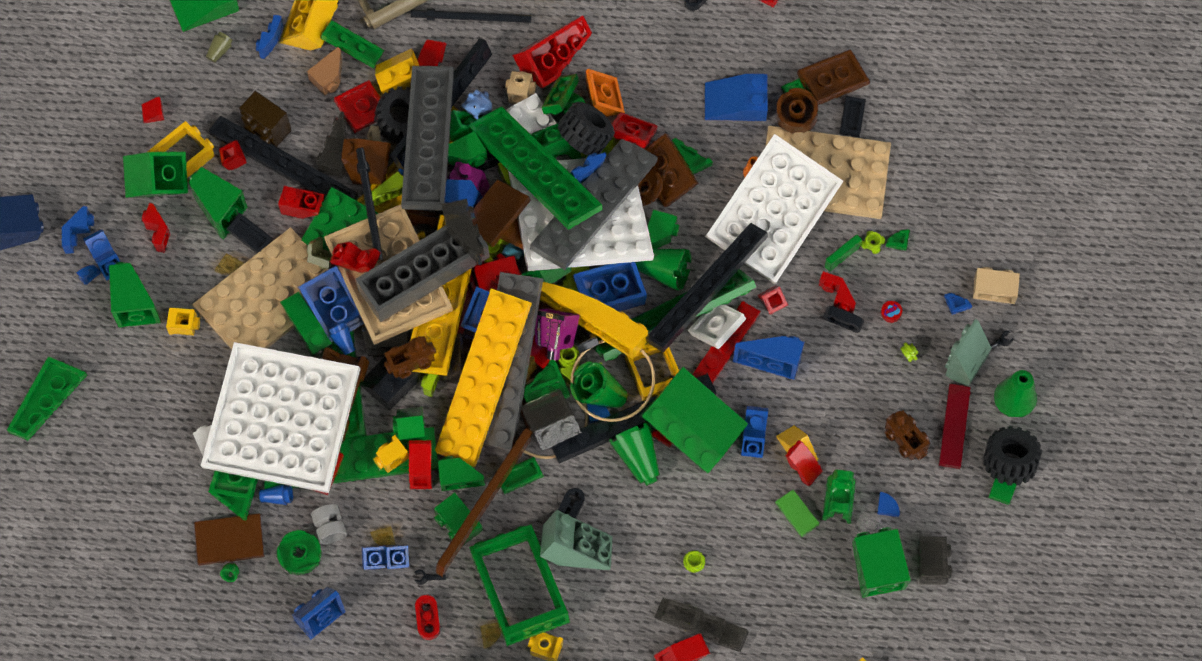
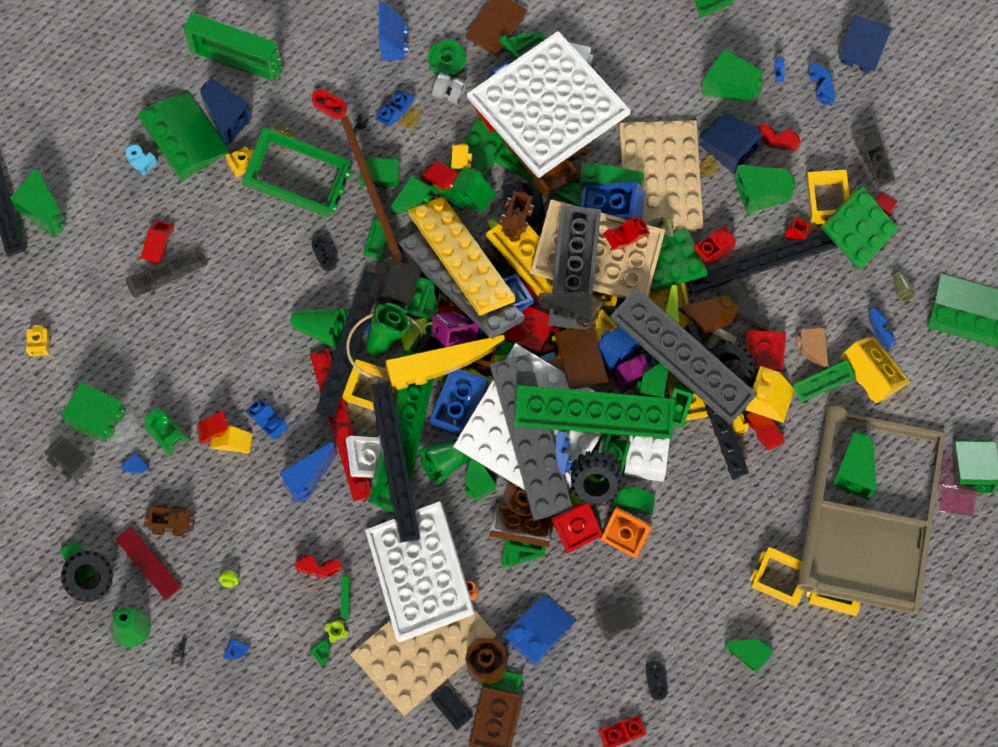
camera: 130 degrees right, 5 degrees up
blue slope [83,229,120,281] -> none
green slope [123,152,188,198] -> none
yellow brick [166,308,200,336] -> none
green hinge [220,563,239,582] -> none
black tile [226,213,273,253] -> none
dark brown brick [239,90,292,147] -> none
blue cone [329,322,356,355] -> none
black bar [356,148,384,263] -> none
black bar [411,8,532,23] -> none
medium blue animal [461,90,492,119] -> none
tan brick [505,71,536,104] -> none
red wedge [512,15,592,88] -> none
sand green slope [540,510,613,570] -> none
green plate [541,74,579,115] -> none
green slope [640,367,748,473] -> none
lime plate [683,551,705,573] -> none
red slope [758,285,788,315] -> none
bright green tile [775,490,819,537] -> none
black beam [823,306,864,333] -> none
red tile [881,301,903,323] -> none
sand green slope [945,319,992,387] -> none
tan brick [973,267,1020,304] -> none
none -> clear smoke brick [595,597,643,640]
none -> dark blue slope [699,112,763,174]
none -> green plate [821,186,898,270]
none -> clear smoke slope [852,126,896,188]

